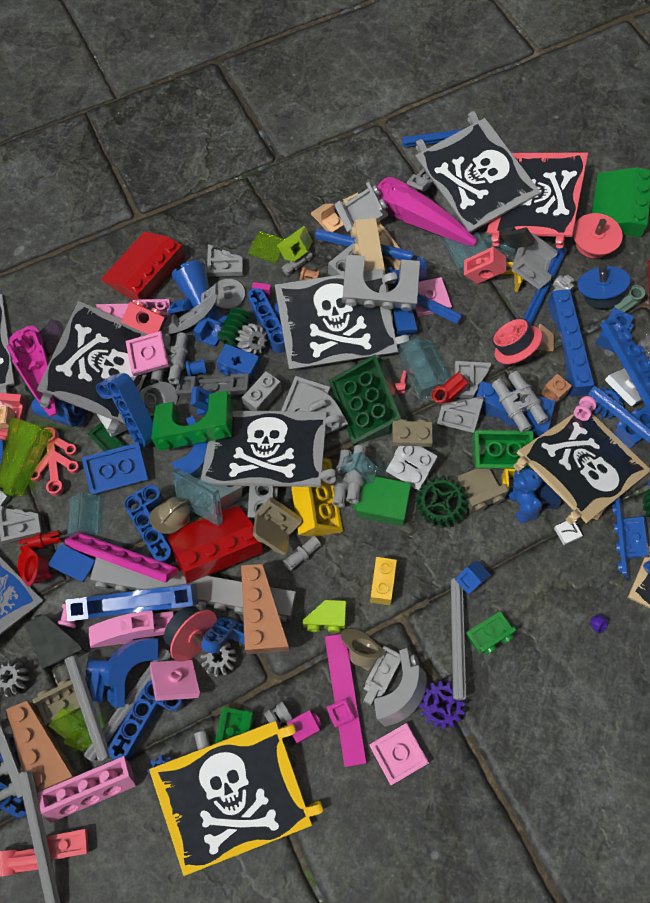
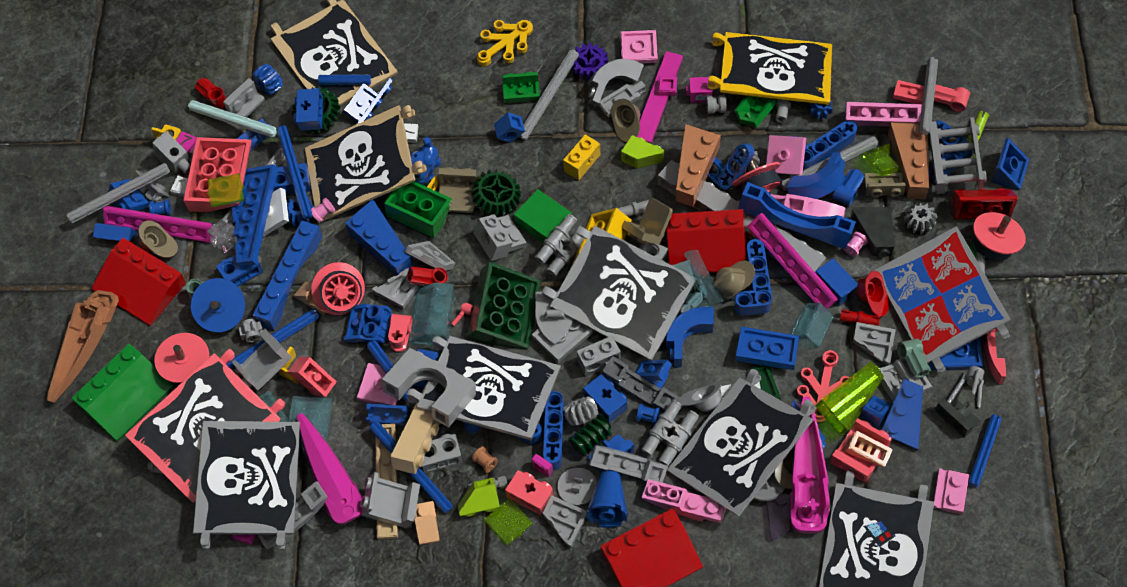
camera: 150 degrees left, 5 degrees down
light grey axle [65,655,110,761] -> none
blue beam [96,373,153,448] -> none
coral brick [121,300,165,334] -> none
bright pink plate [126,331,169,376] -> none
green arch [151,391,233,451] -> none
blue slope [167,299,193,314] -> none
clear light blue bracket [339,452,378,483] -> none
dark tan bracket [391,419,432,447] -> none
blue axle [402,129,463,147] -> none
light grey pin [492,371,549,433] -> none
pearl dark grey slope [499,227,535,247] -> none
nougat brick [540,374,572,407] -> none
dark purple hinge [590,615,609,634] -> none
none -> blue slope [343,304,392,344]
none -> coral piece [388,314,413,352]
none -> yellow plant [477,20,533,67]
none -> coral brick [505,470,554,516]

